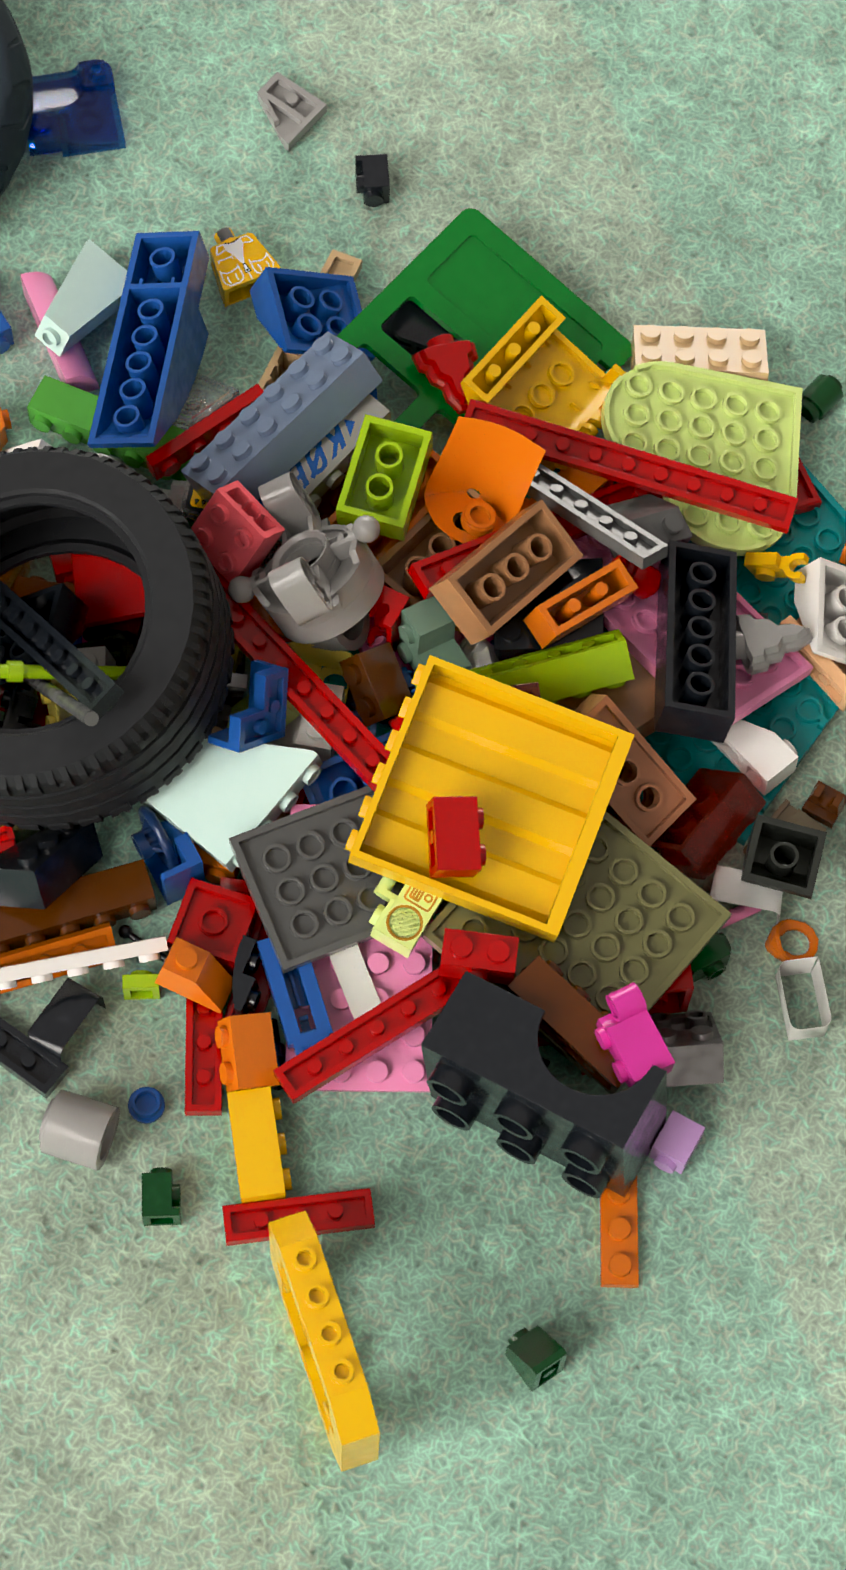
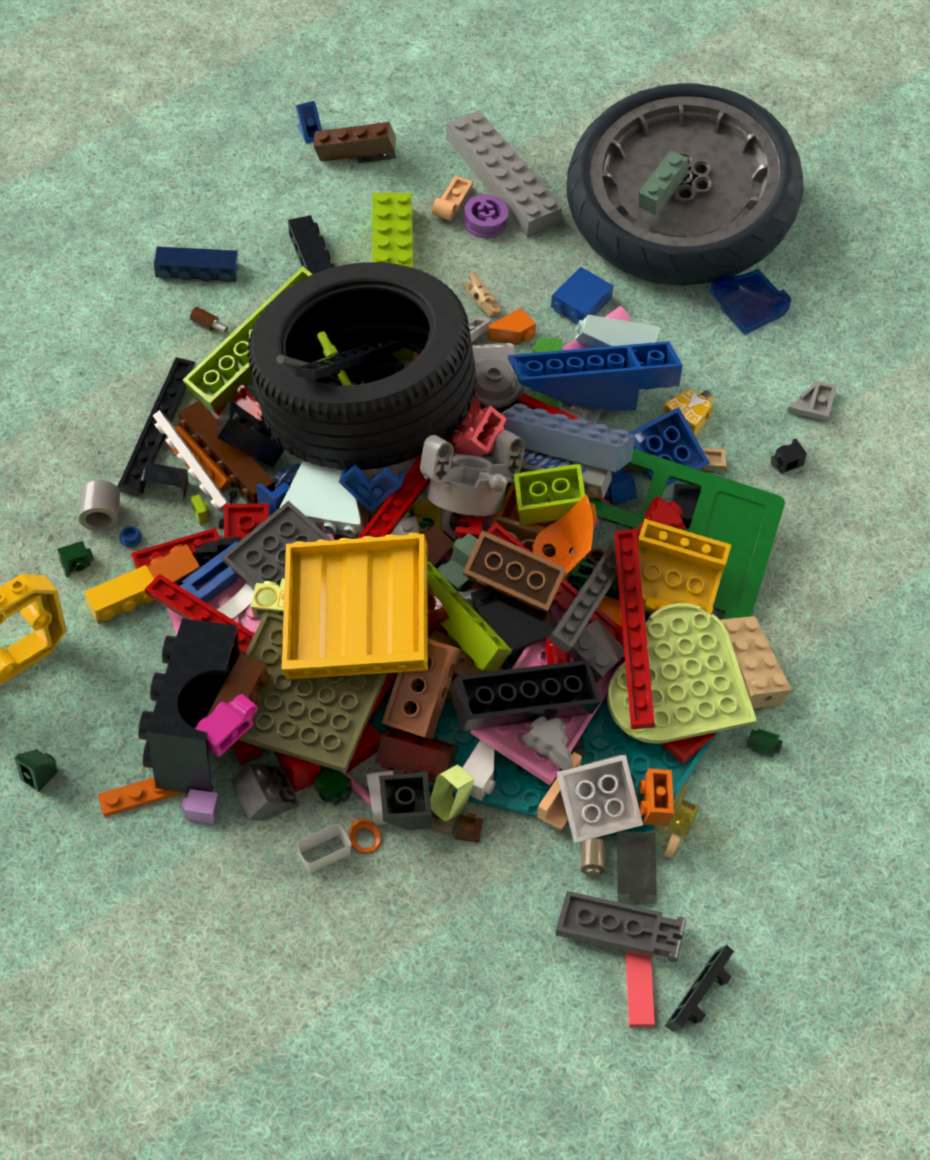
camera: 70 degrees right, 10 degrees down
orange slope [155,937,233,1014] -> none
red plate [222,1188,375,1246] -> none
red brick [426,796,486,878] -> none
red brick [439,928,519,985] -> none
orange tile [460,500,497,537] -> none
orange brick [523,558,638,650] -> none
yellow plate [744,552,809,583] -> none
none -> yellowish green piece [430,764,475,821]

